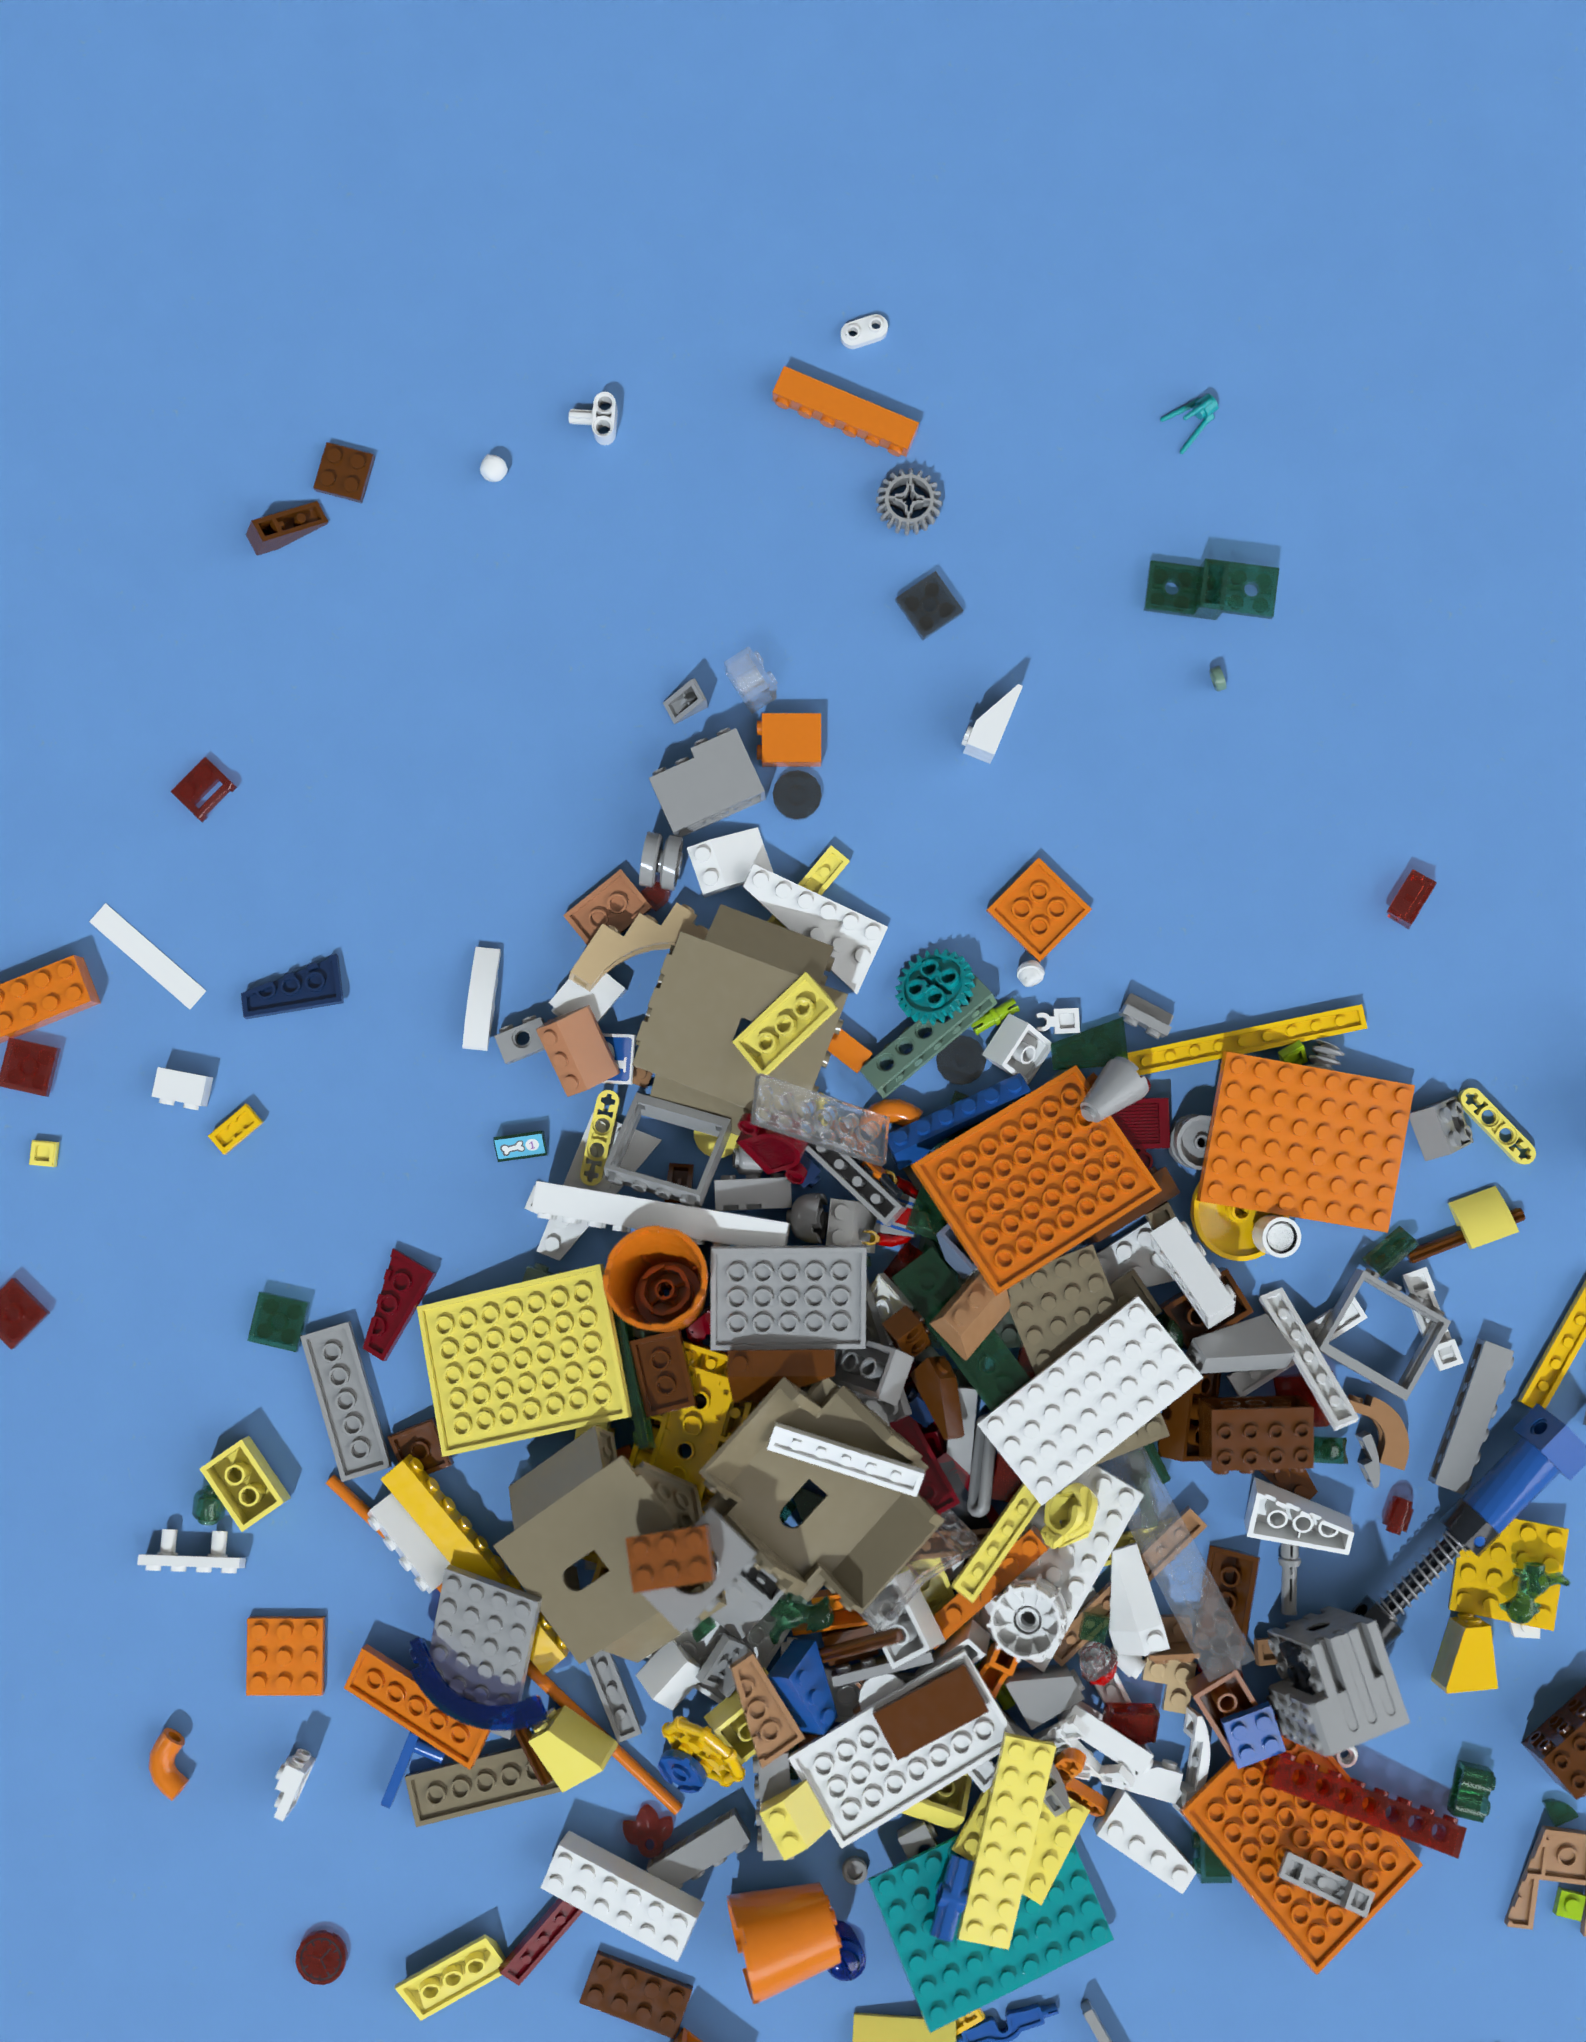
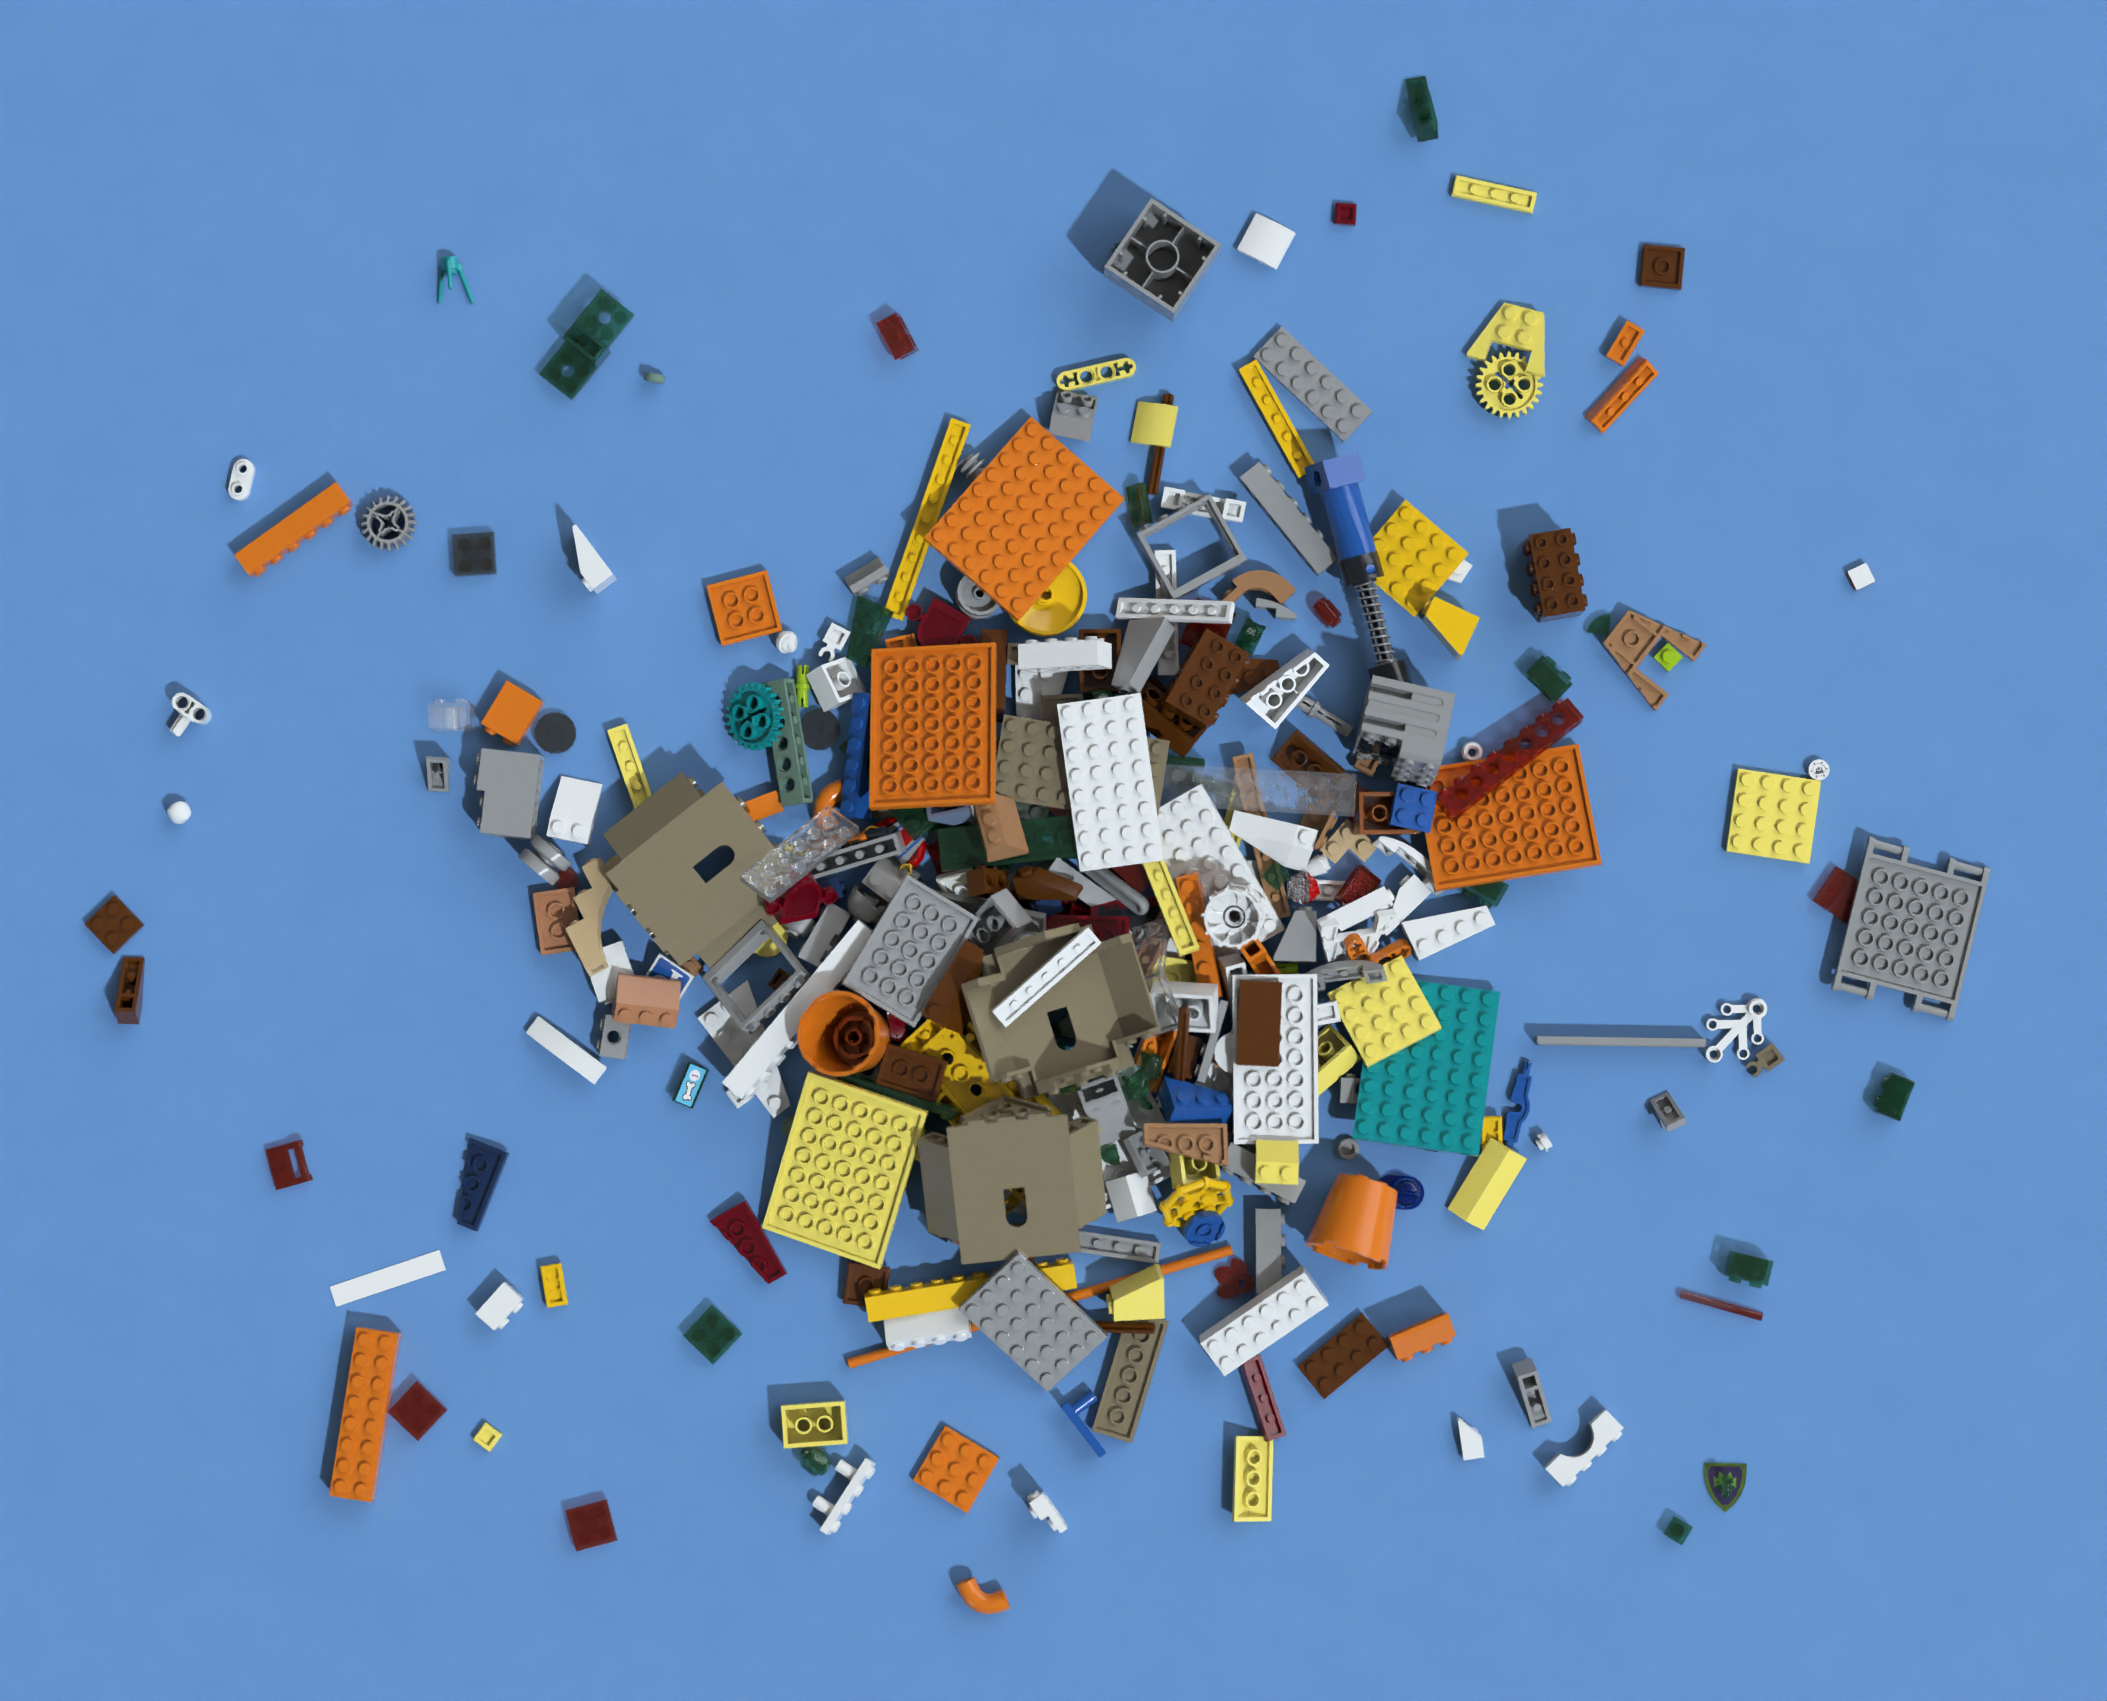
camera: 60 degrees left, 0 degrees up
clear red tile [295,1930,348,1985] -> none
light grey plate [300,1321,392,1482] -> none
orange plate [344,1644,493,1770] -> none
clear blue arch [409,1637,550,1731] -> none
light yellow beam [580,1090,620,1186] -> none
dark orange brick [625,1524,717,1593] -> none
light grey arch [640,1507,758,1634] -> none
light yellow slope [732,972,838,1079] -> none
white wing [743,864,888,994] -> none
blue piece [929,1854,974,1942] -> none
light yellow plate [957,1732,1056,1950] -> none
light yellow helmet [1040,1483,1098,1549] -> none
light grey cone [1080,1056,1149,1123] -> none
white piece [1252,1214,1301,1258] -> none
light grey slope [1276,1851,1375,1918] -> none
lime tile [1278,1040,1308,1065] -> none
clear green animal [1498,1562,1571,1624] -> none

